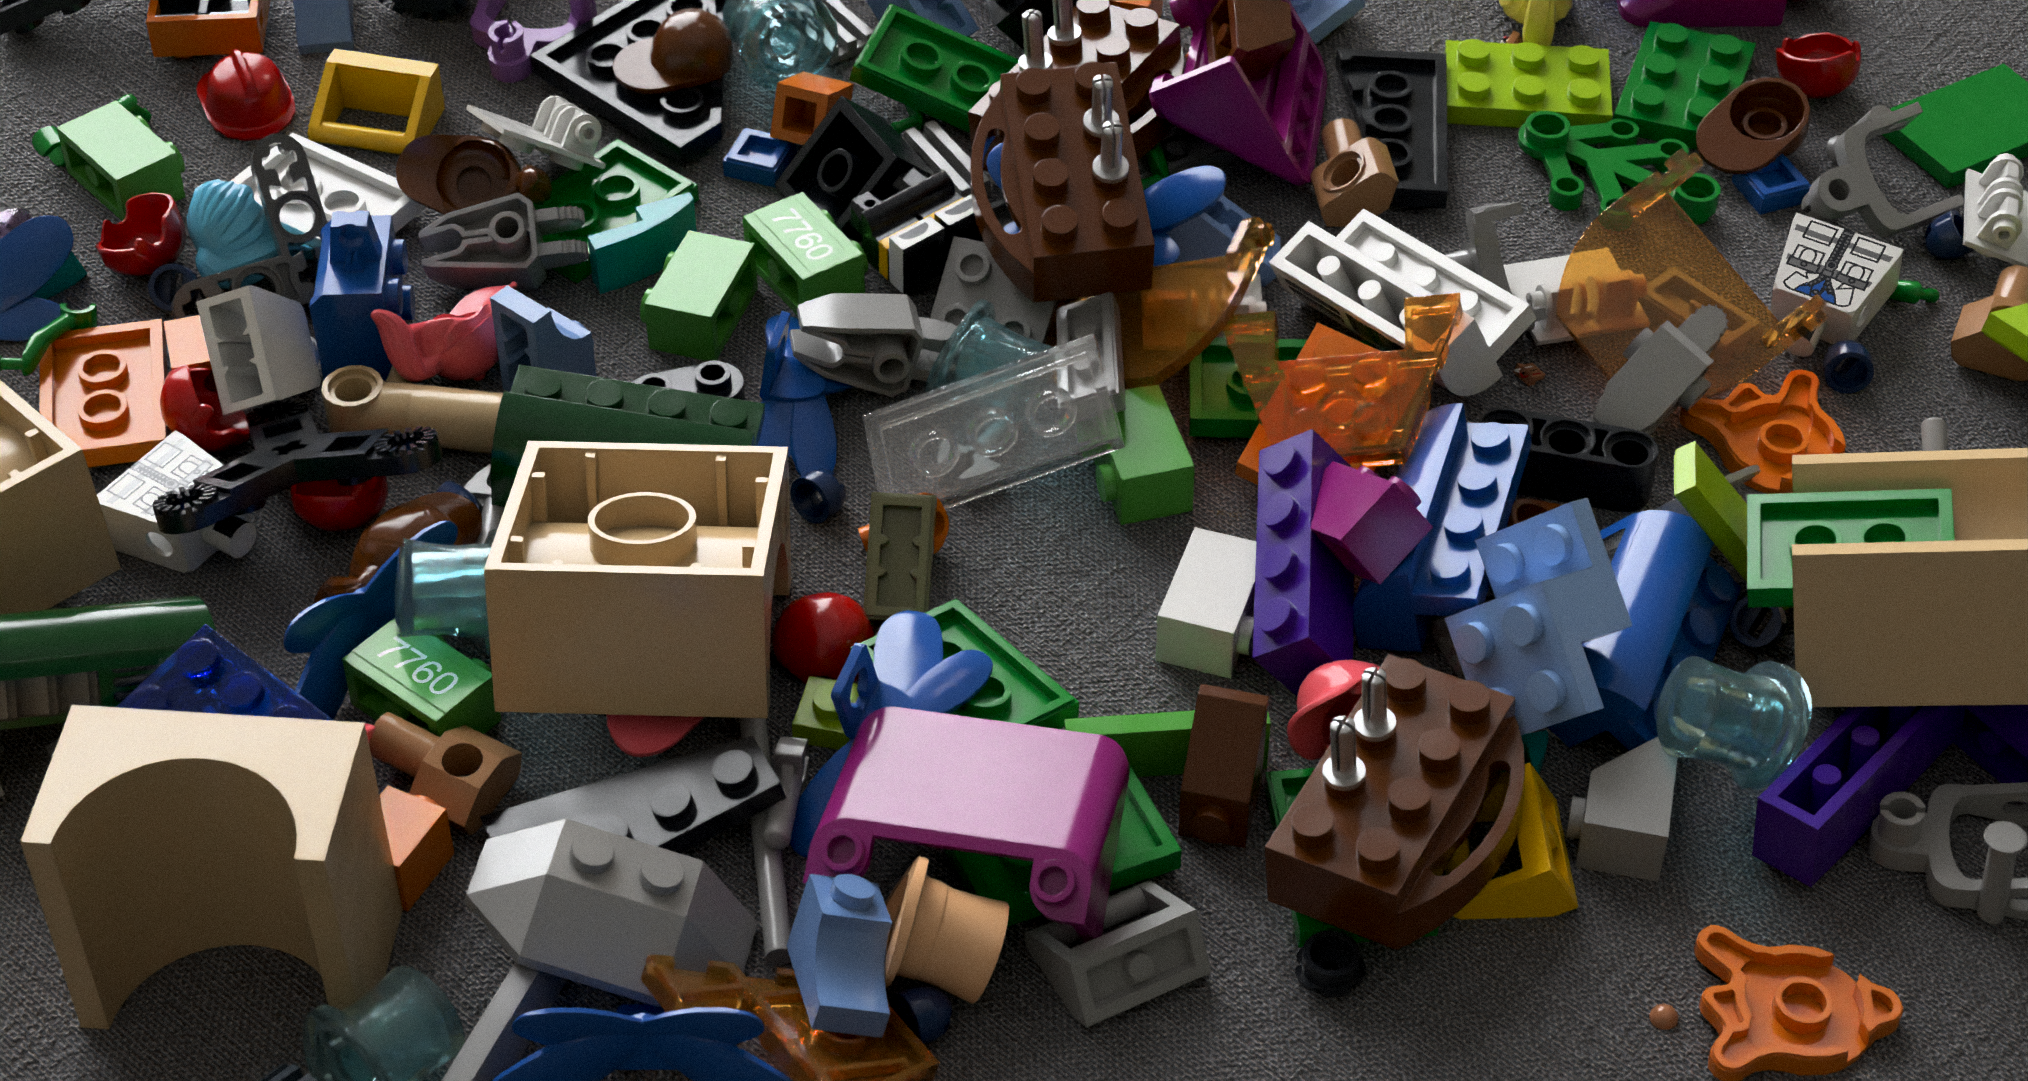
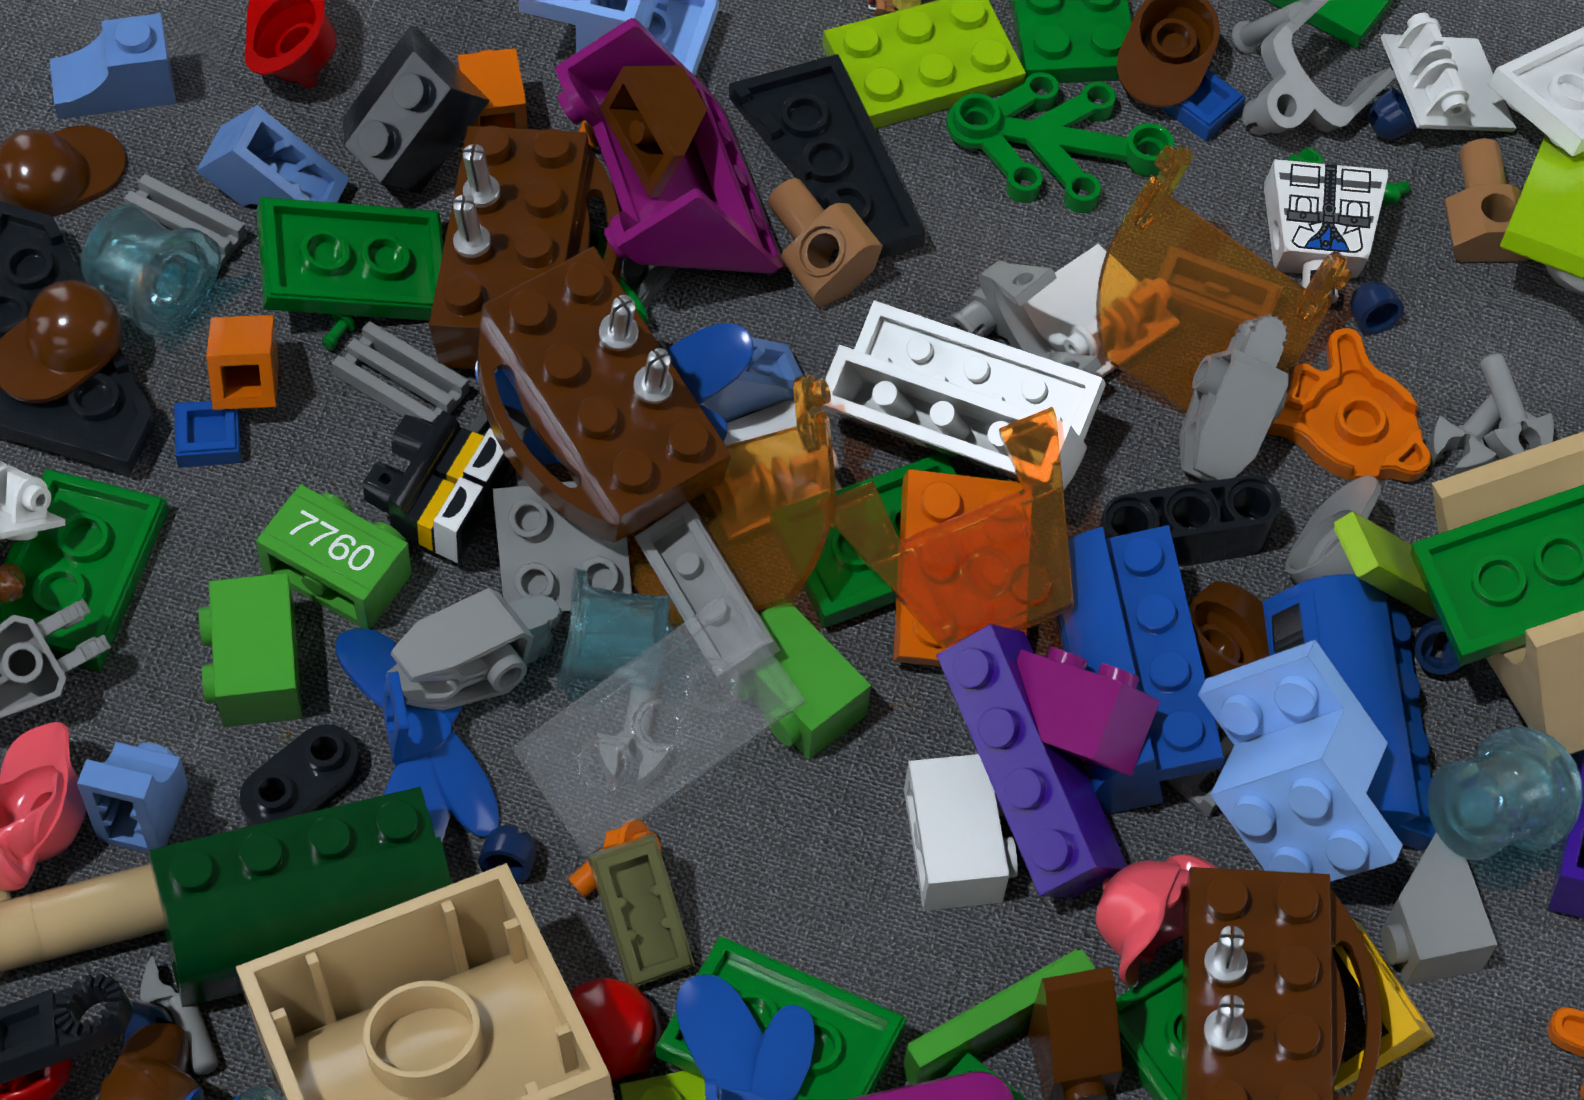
camera: 30 degrees left, 15 degrees up
teal slope [588,192,697,294] -> none
black slope [774,95,935,242] -> none
nougat piece [1513,363,1546,386] -> none

